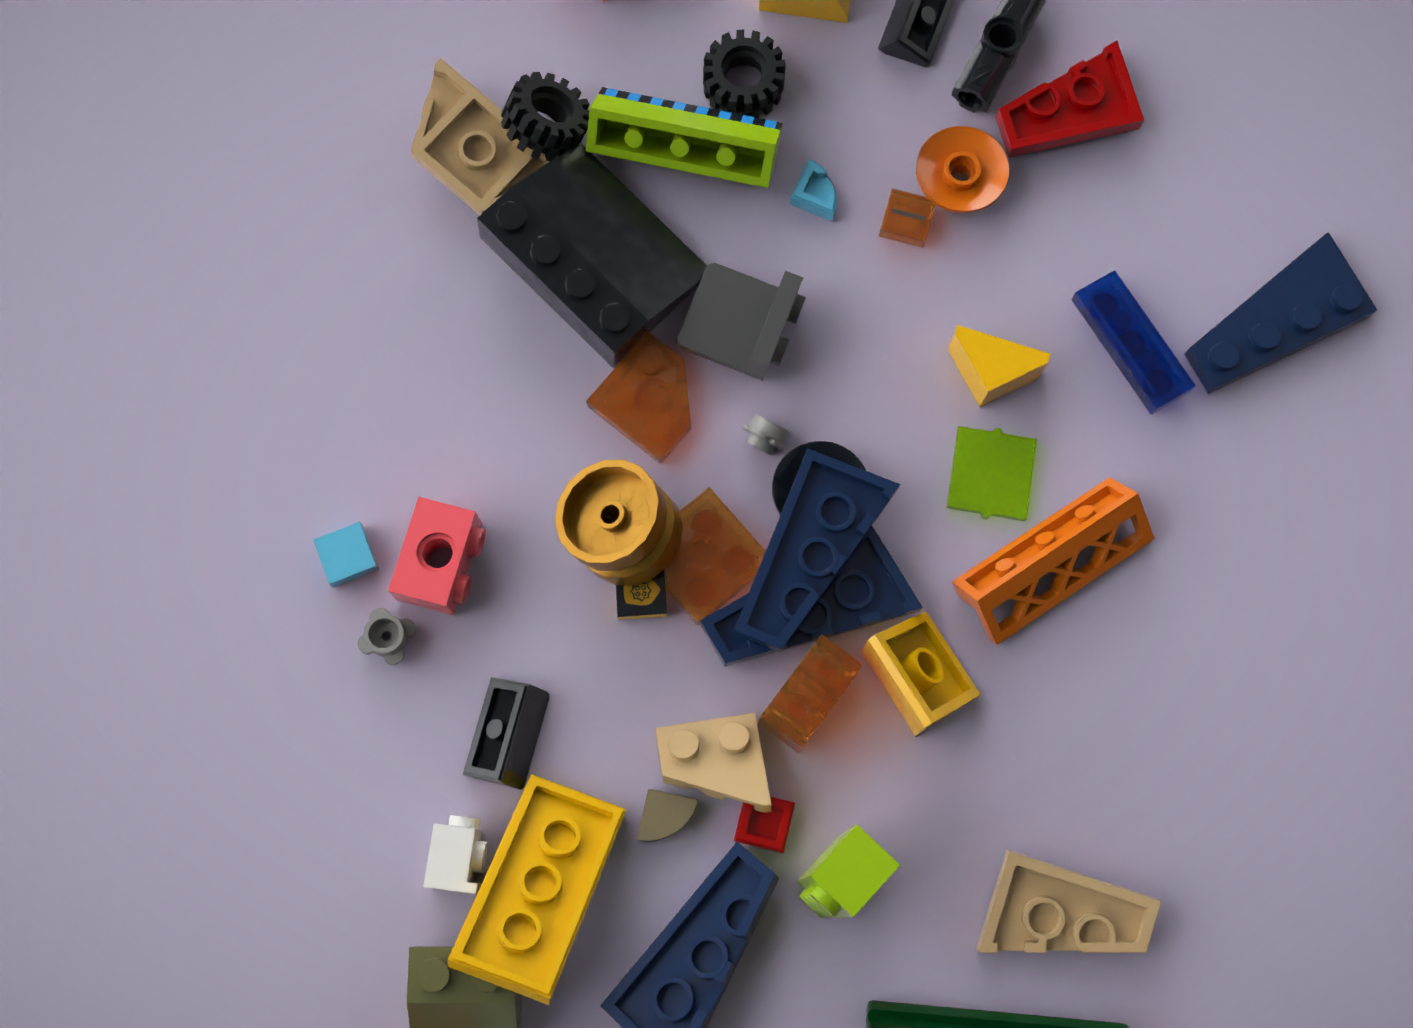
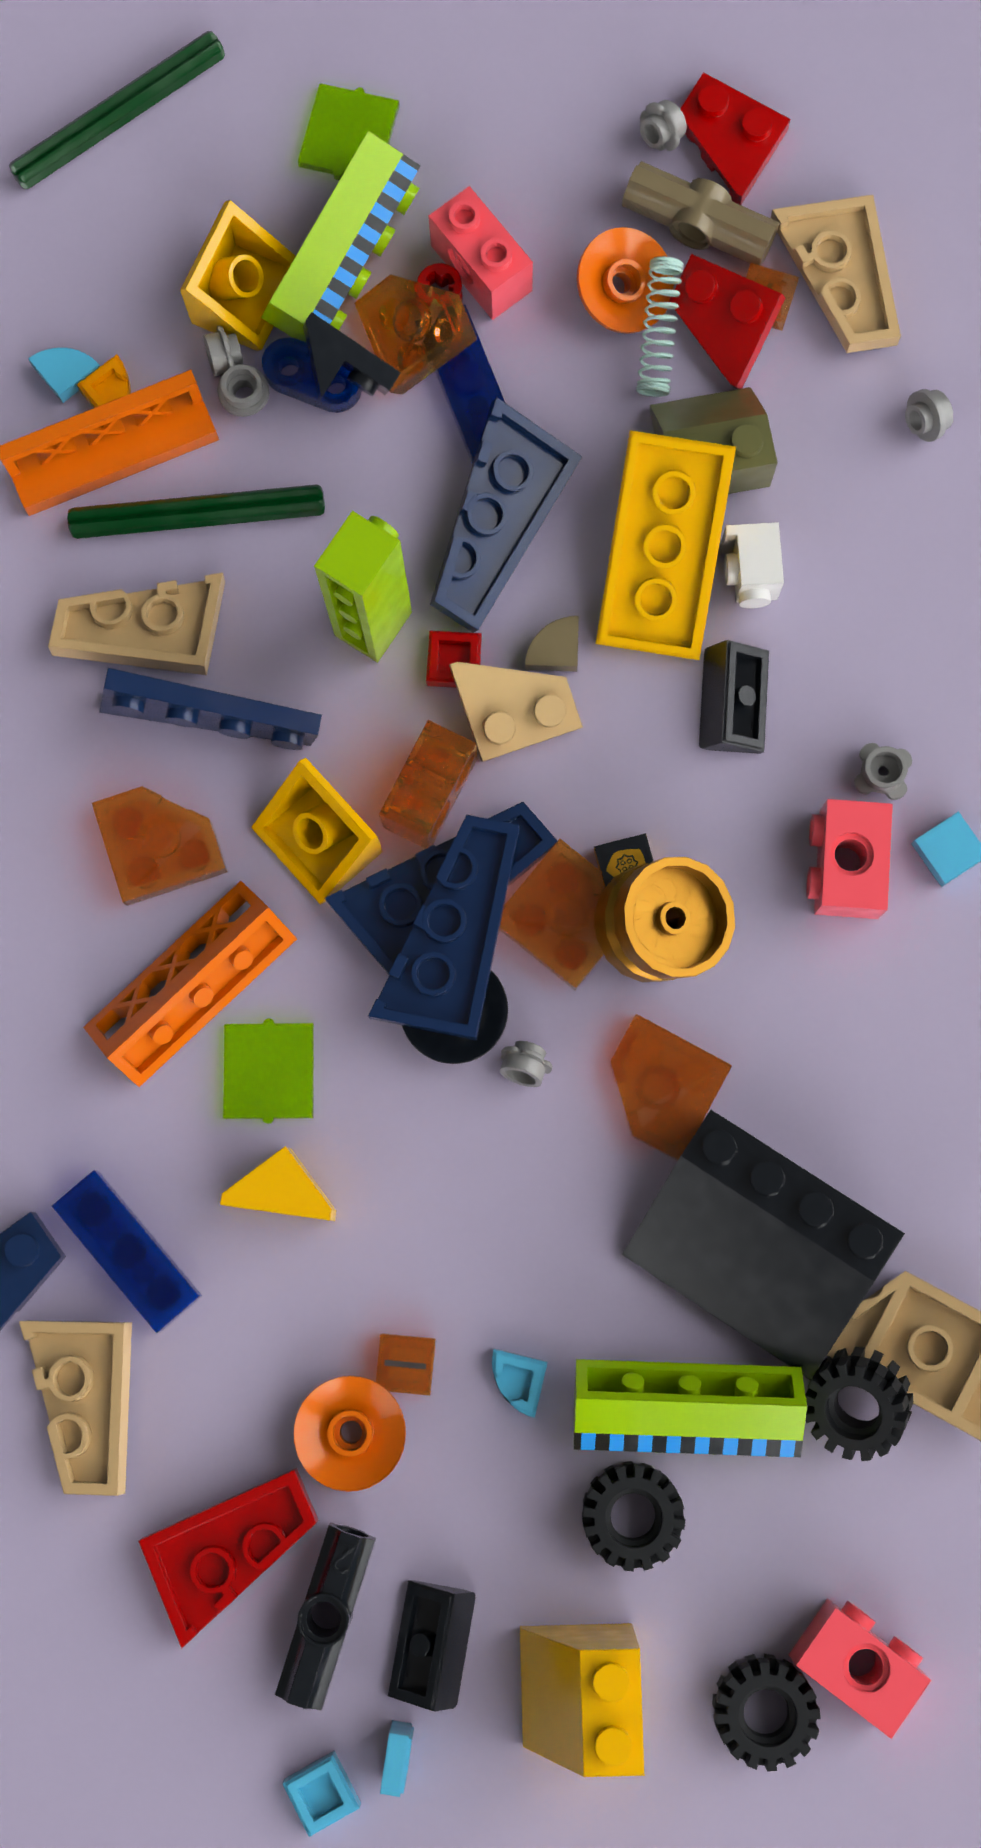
camera: 175 degrees right, 5 degrees up
dark grey bracket [677,263,806,381] -> none
none -> tan wing [19,1320,132,1496]
none -> clear orange plate [92,786,228,906]
none -> dark blue wing [99,668,322,750]
none -> light grey plate [905,389,953,442]

